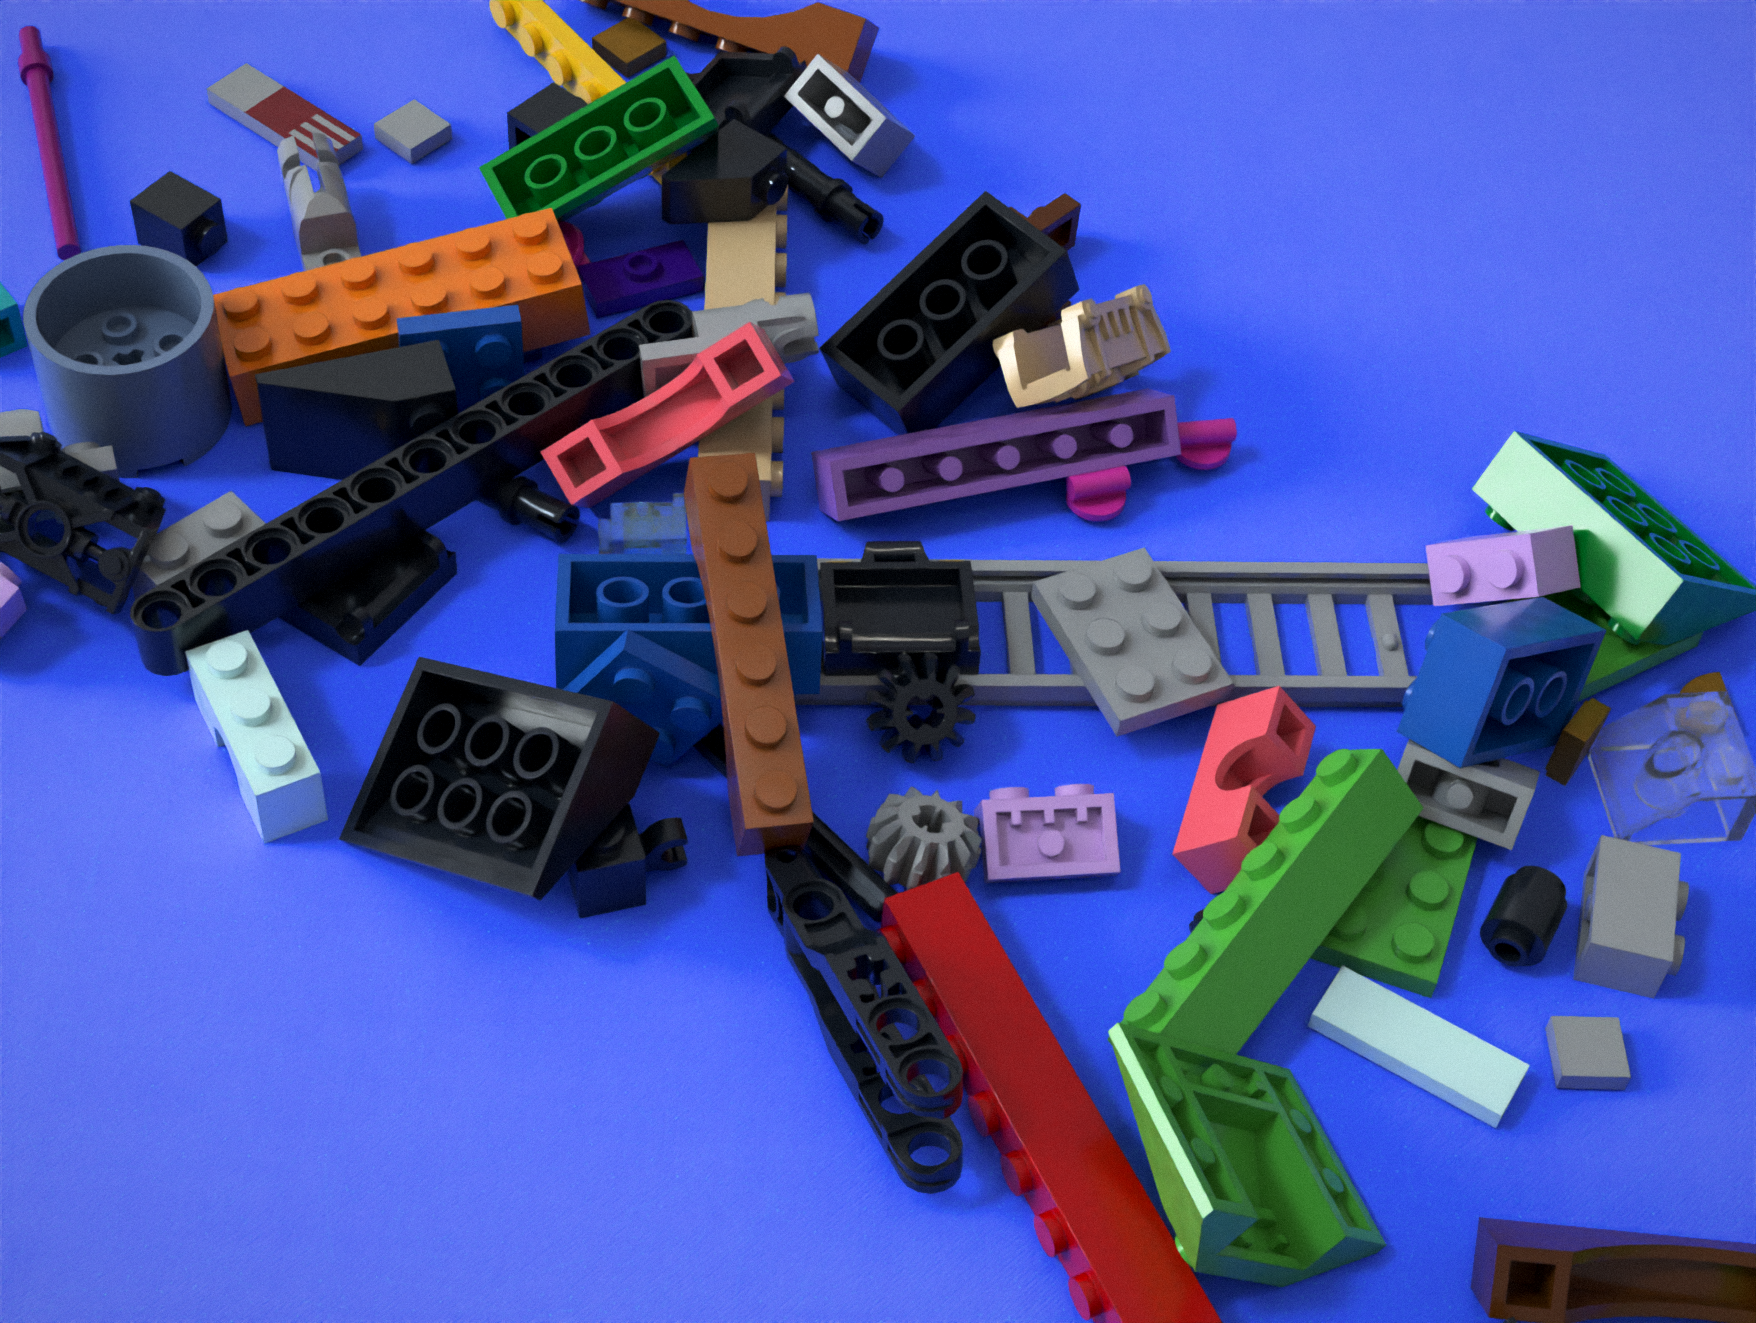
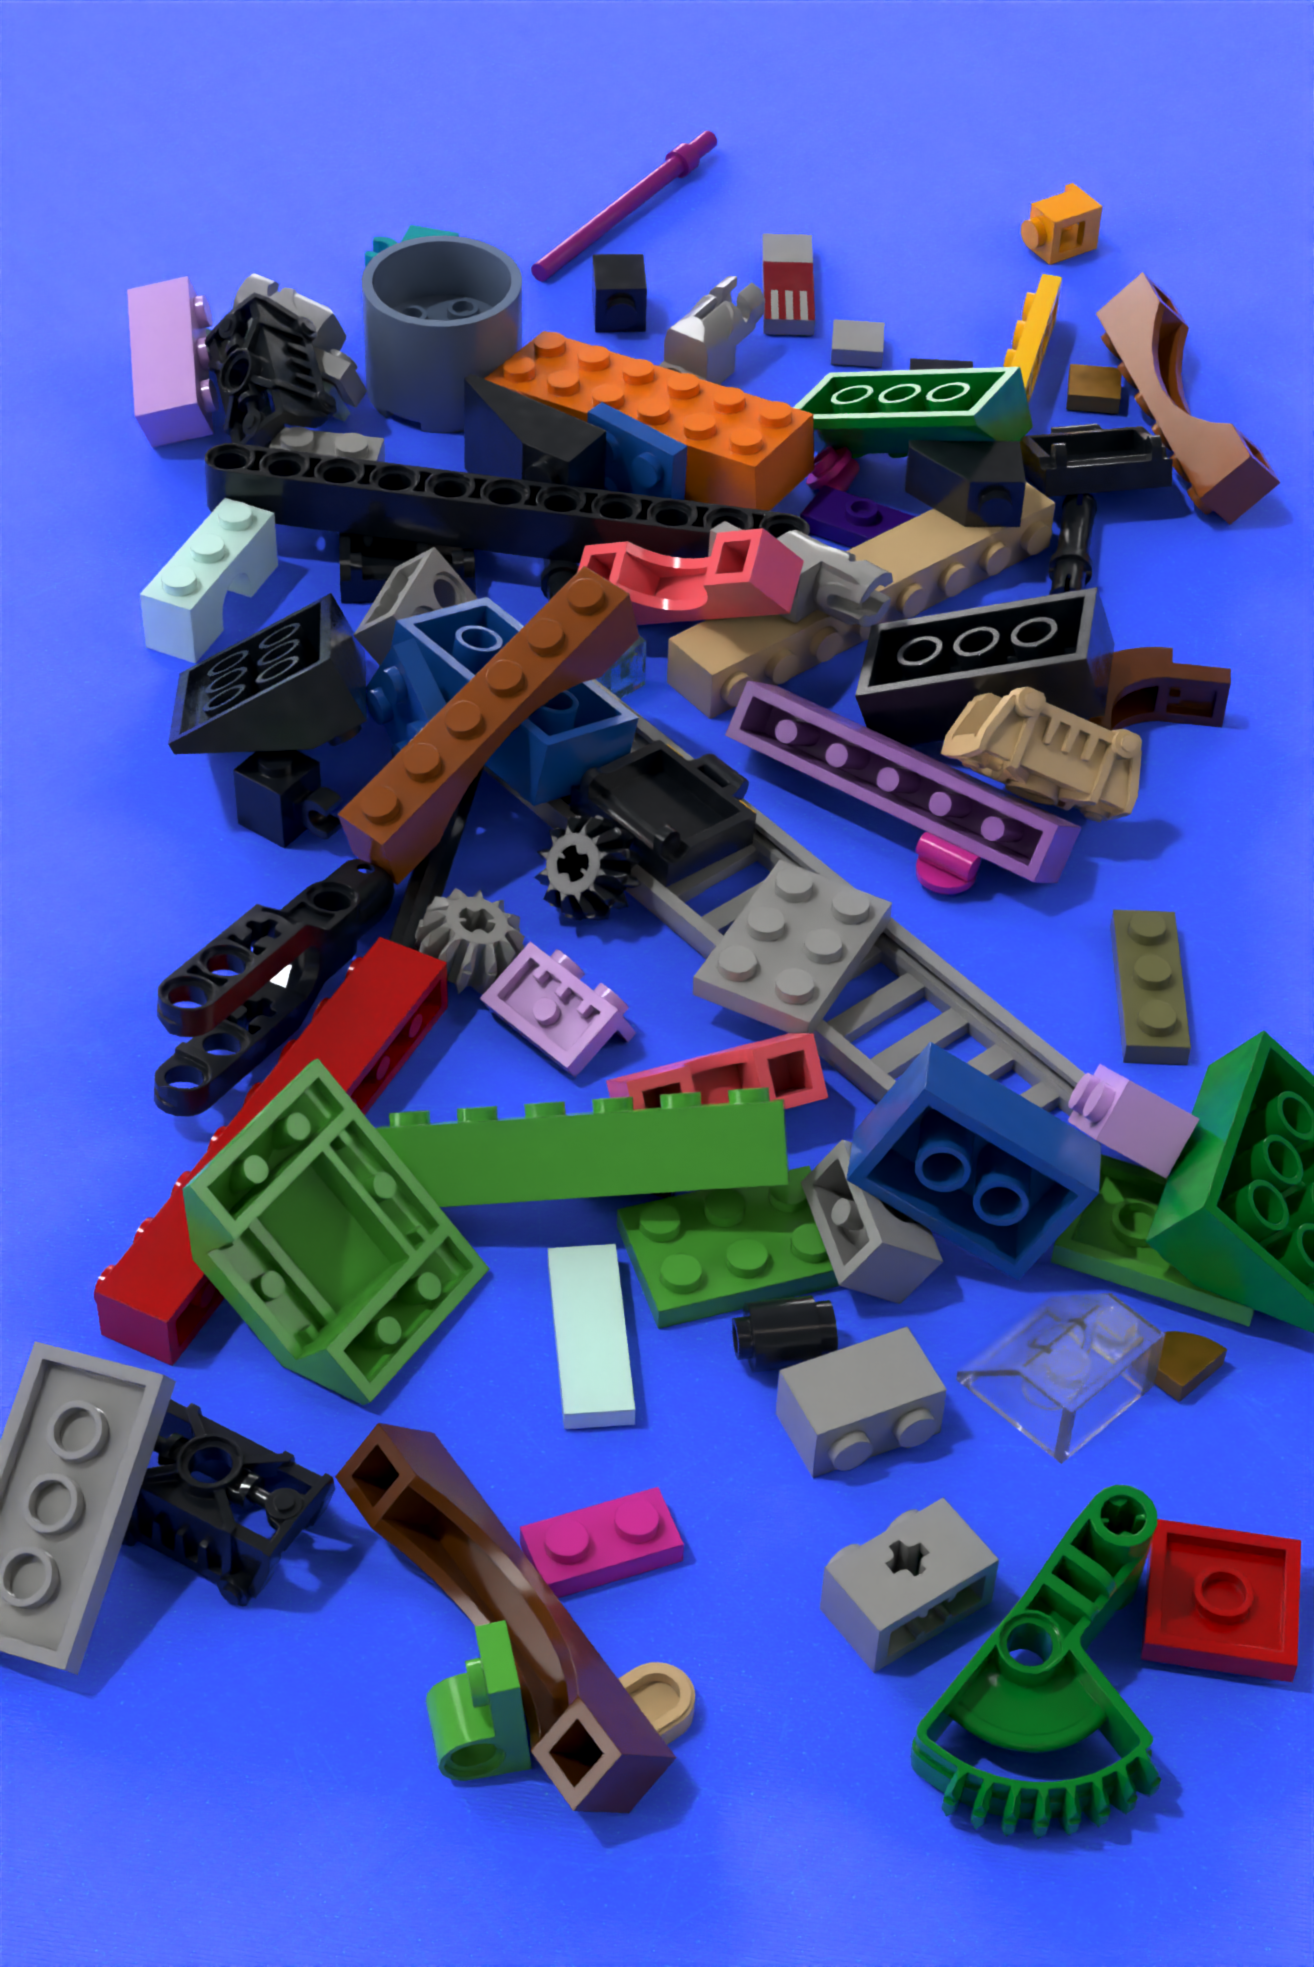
camera: 55 degrees right, 5 degrees down
brick [784,54,915,178] -> none
dark pink plate [1176,418,1237,470] -> none
pearl gold tile [1545,698,1612,786] -> none
light grey tile [1545,1016,1631,1090] -> none
none -> light grey brick [353,547,477,666]
none -> dark pink plate [520,1487,684,1598]
none -> olive plate [1110,909,1191,1065]

